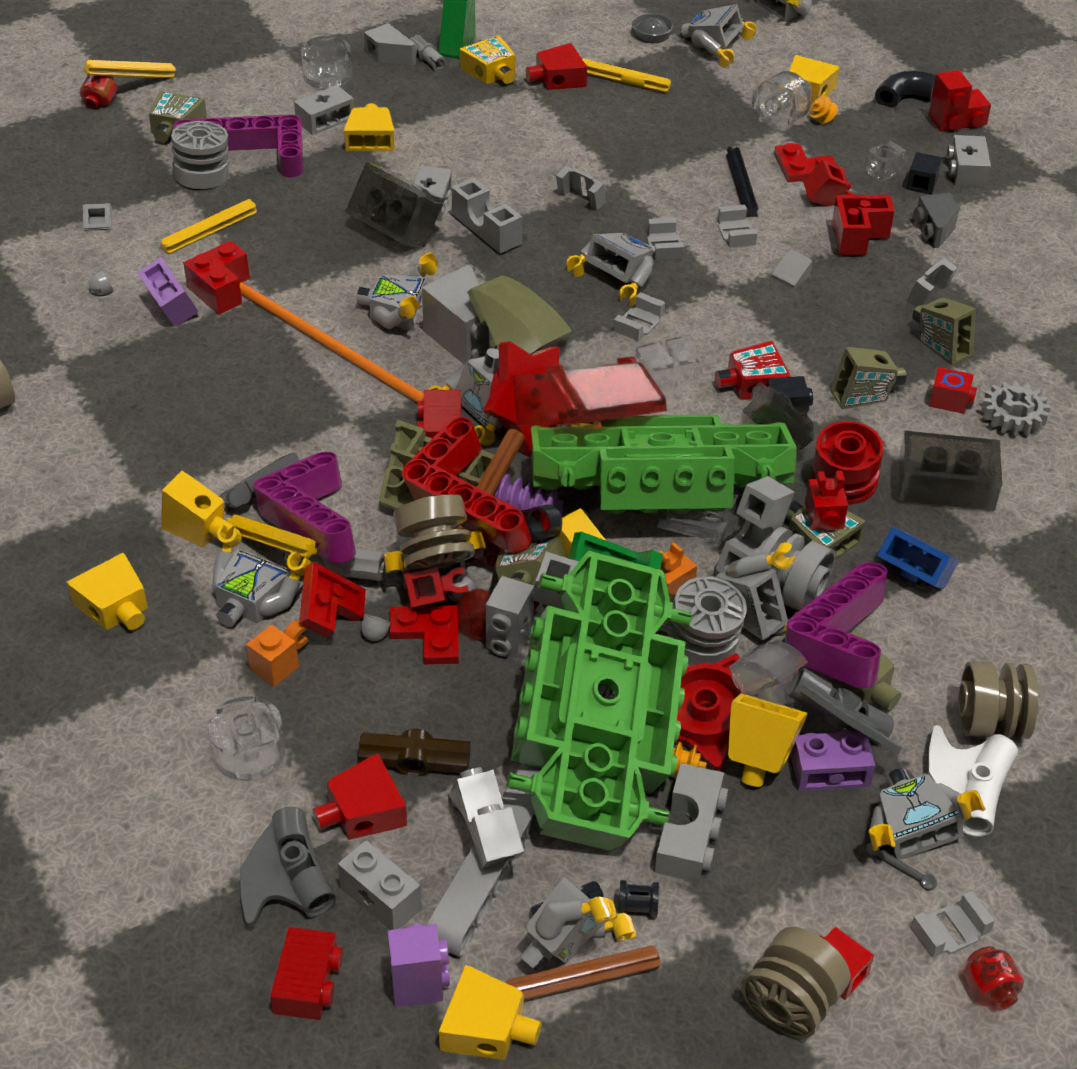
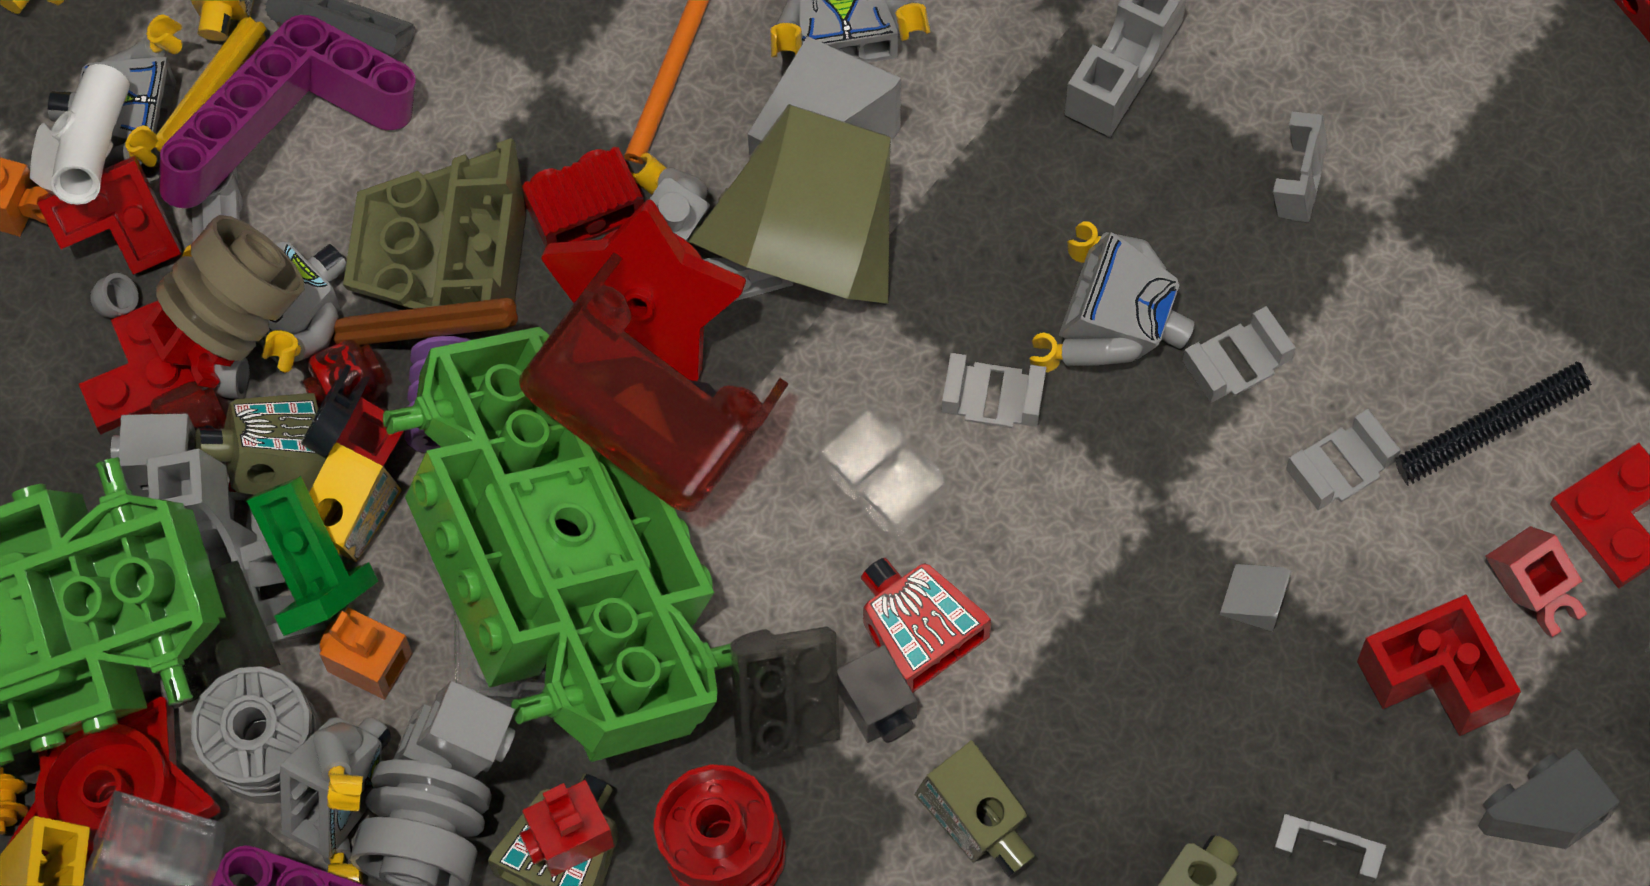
camera: 70 degrees right, 20 degrees up
red beam [402,417,532,553] -> none
none -> white pin [30,64,130,205]

